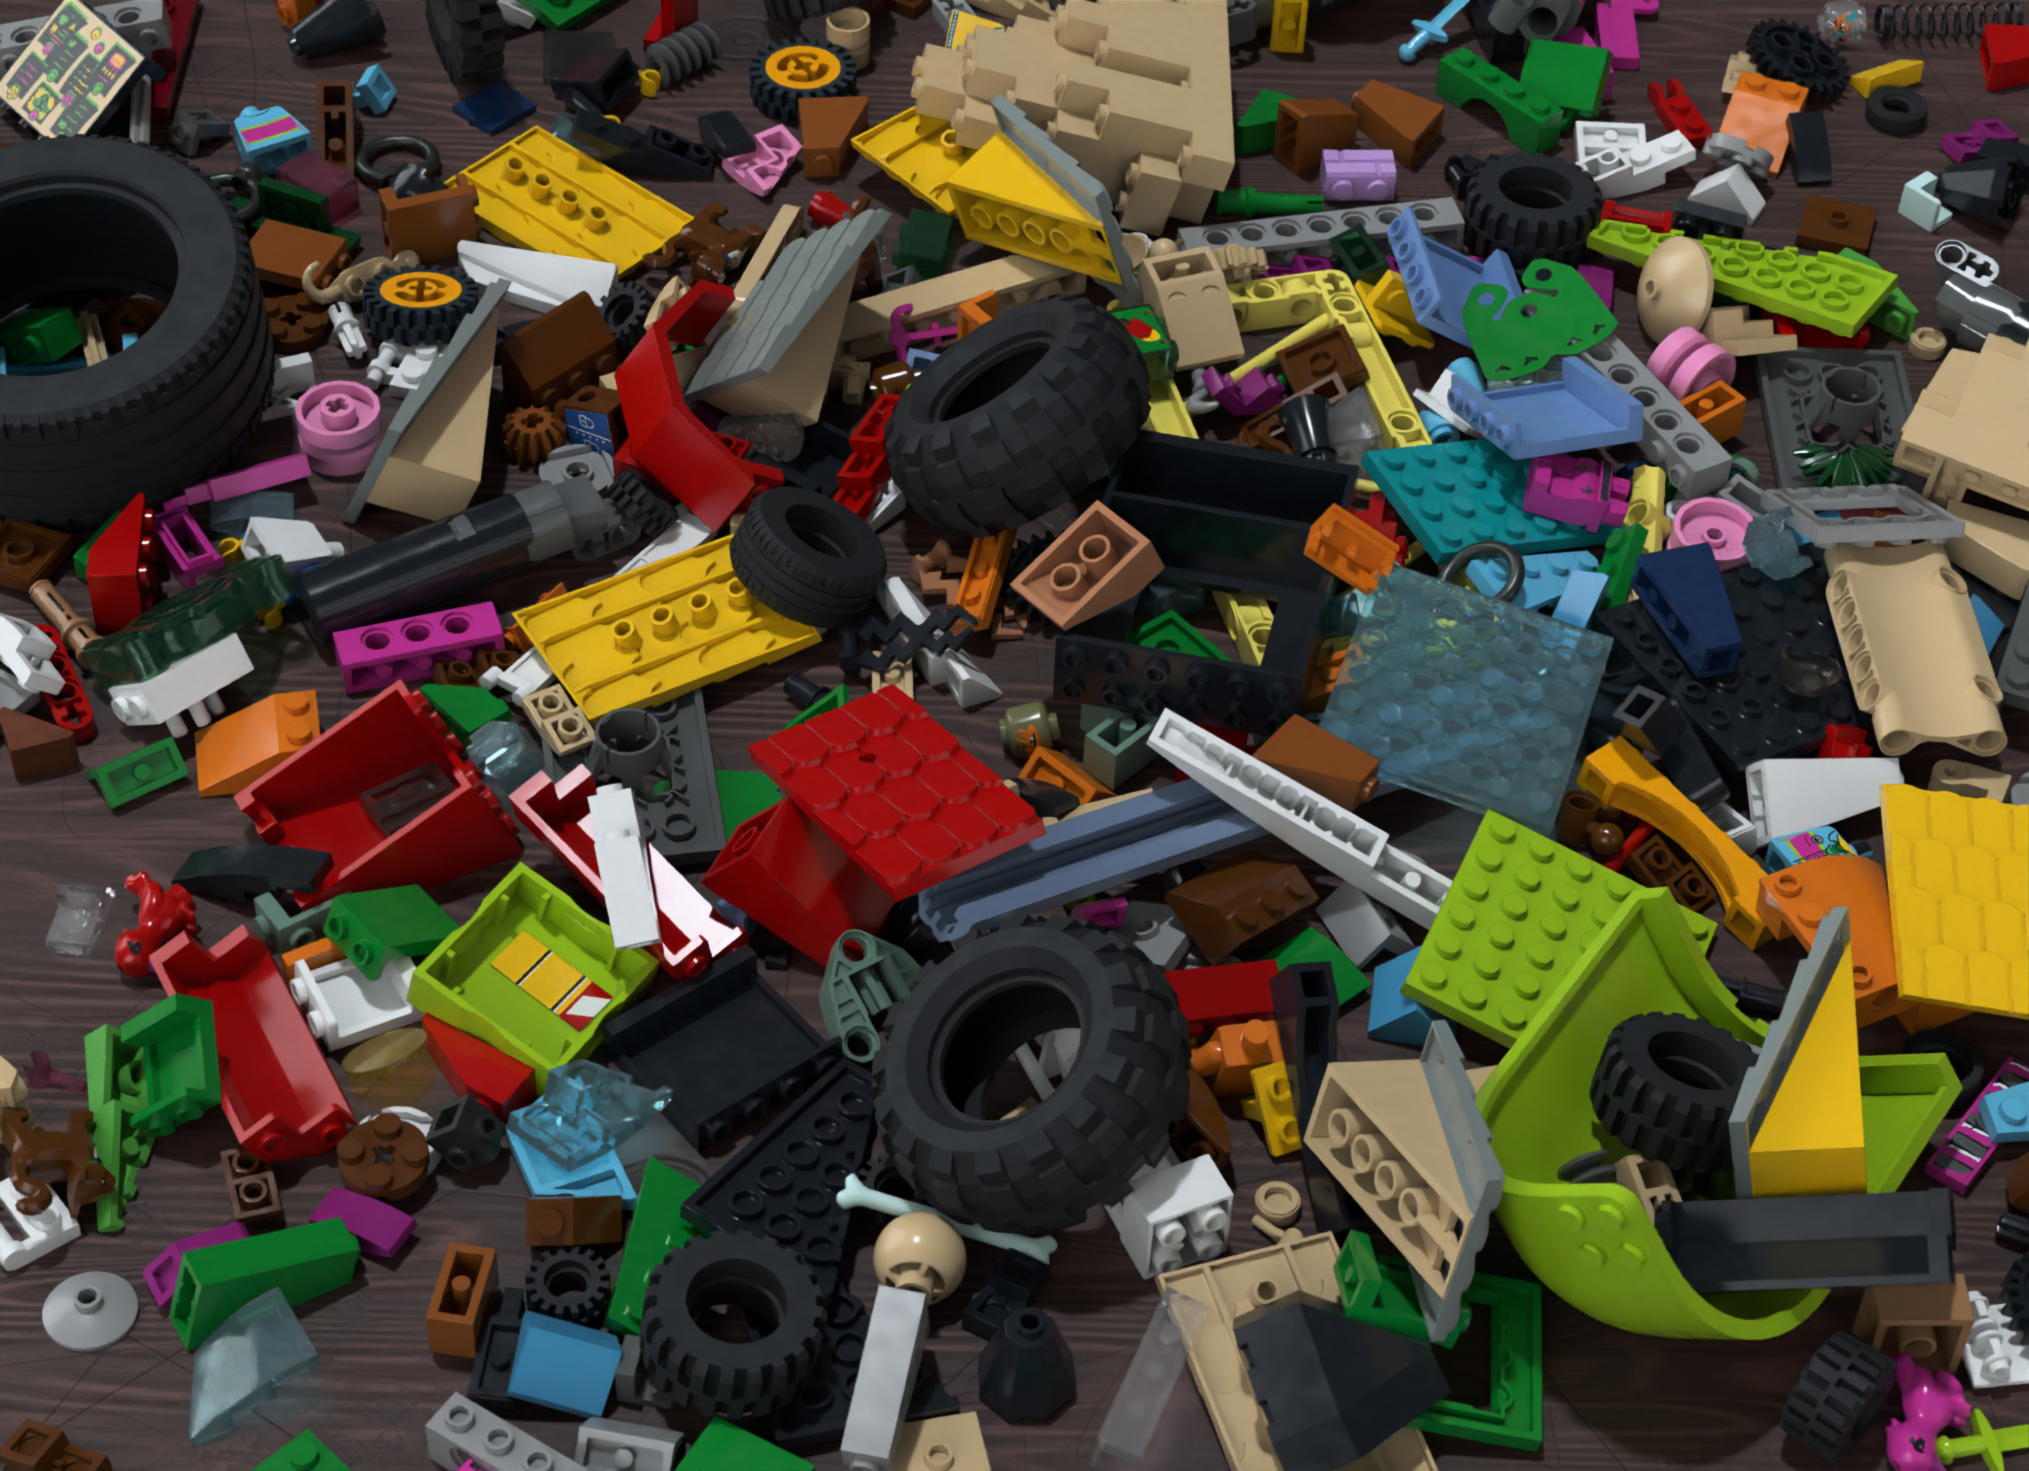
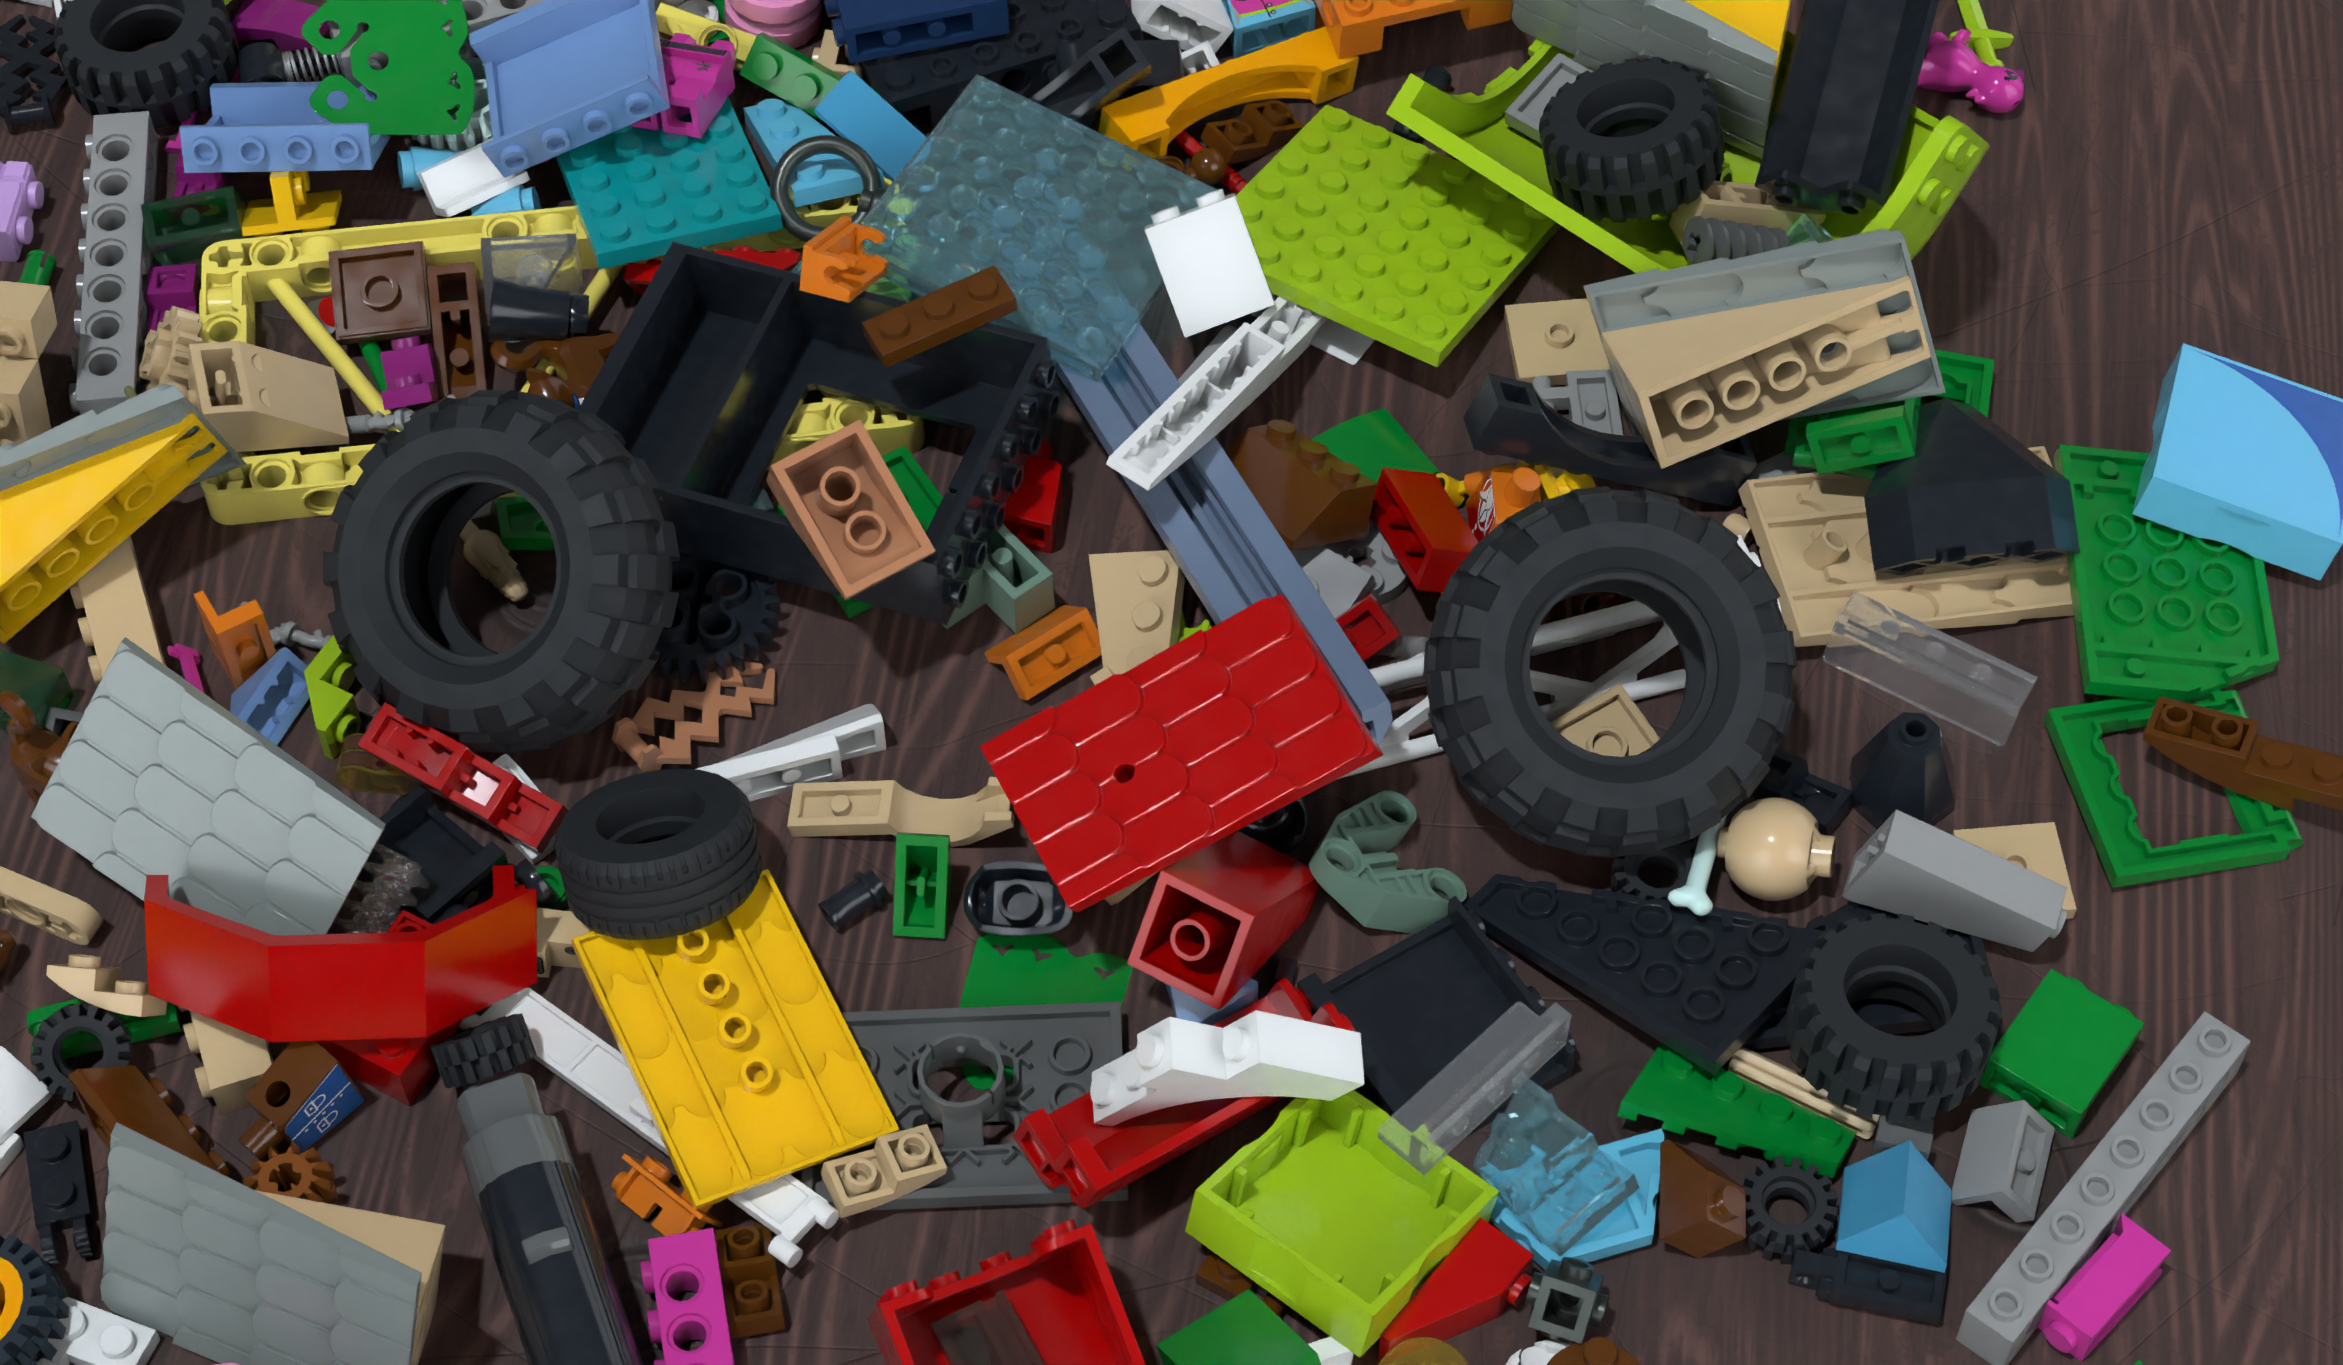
camera: 80 degrees left, 10 degrees up
green slope [420,684,512,761] -> none
dark orange brick [426,1242,499,1359] -> none
clear light blue hair [466,721,544,796] -> none
yellow sticker [491,931,612,1031] -> none
light grey plate [539,444,614,500] -> none
black piece [839,604,978,676] -> none
reddish brown head [867,360,921,403] -> none
orange tile [950,527,1018,636] -> none
olive head [999,701,1061,759] -> none
black slope [1003,778,1080,817] -> none
brick [1108,303,1179,383] -> none
dark orange slope [1252,714,1381,813] -> none
light grey panel [1315,881,1414,970] -> none
dark azure slope [1367,945,1457,1046] -> none
black tyre [1780,1330,1897,1463] -> none
none -> reddish brown plate [862,265,1018,368]
none -> white panel [1145,189,1275,338]
none -> clear panel [1377,1002,1572,1175]

